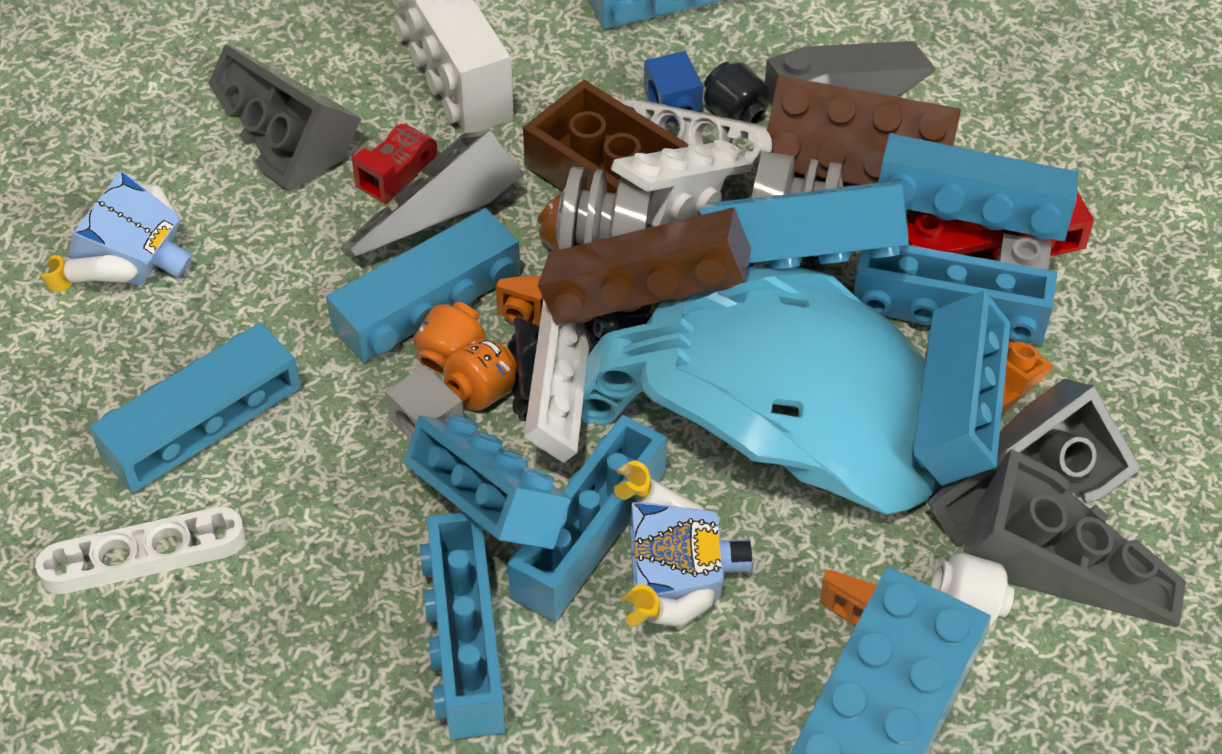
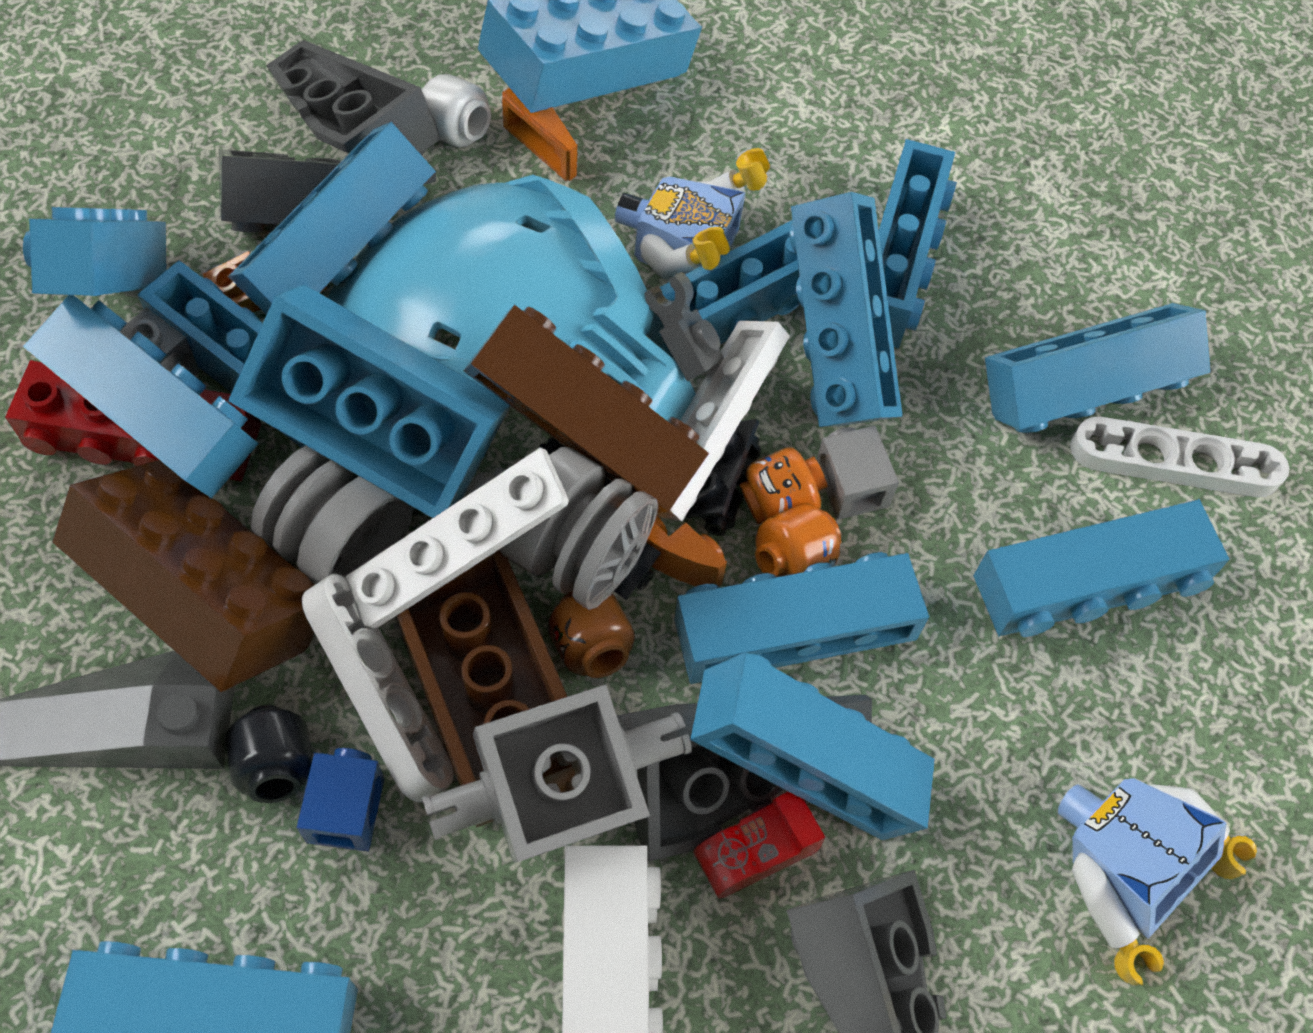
camera: 160 degrees left, 10 degrees up
none -> dark azure brick [23,207,167,296]
none -> light grey brick [422,685,692,863]
none -> dark grey plate [644,272,724,381]
none -> dark azure brick [690,652,935,840]
none -> dark azure brick [985,303,1211,433]

